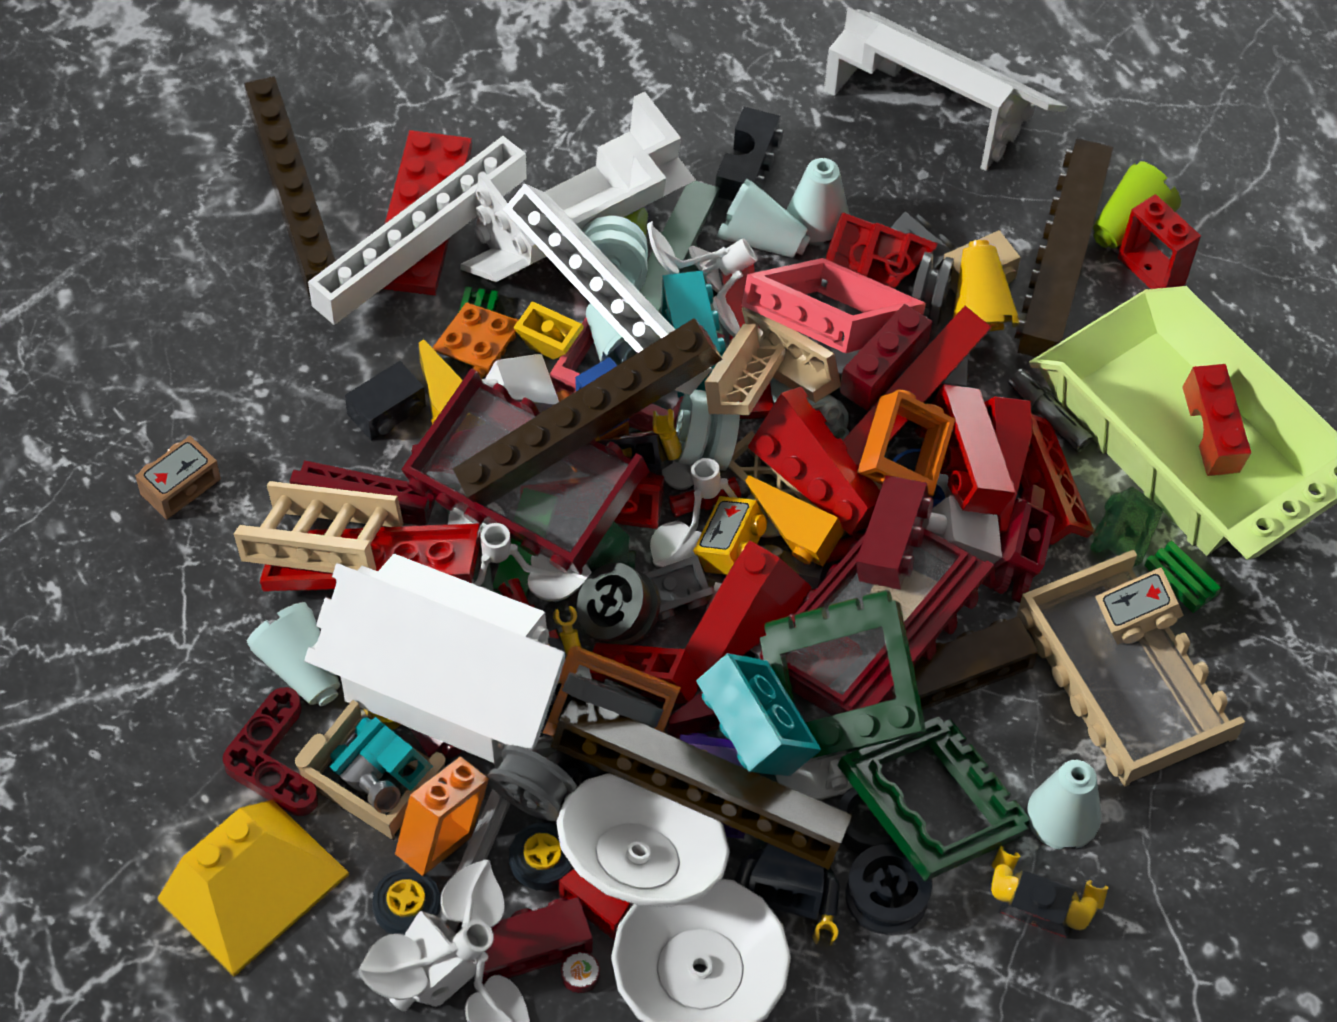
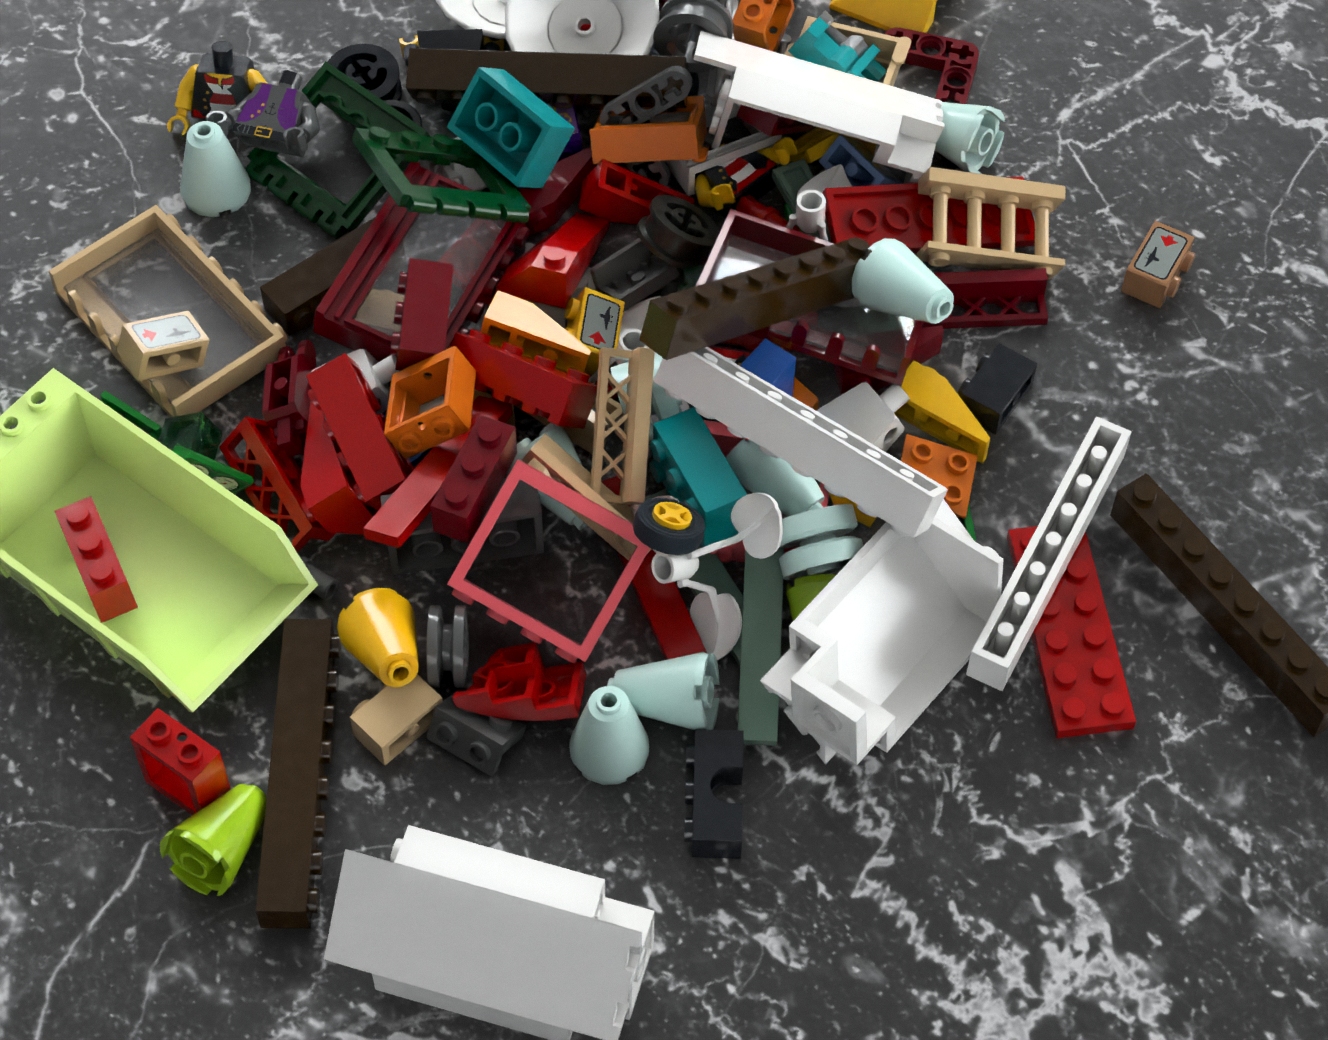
camera: 165 degrees right, 0 degrees up
none -> green slope [172,445,254,494]
none -> dark grey torso [206,70,320,158]
none -> black wheel [633,498,705,555]
none -> light aqua cone [852,238,954,324]

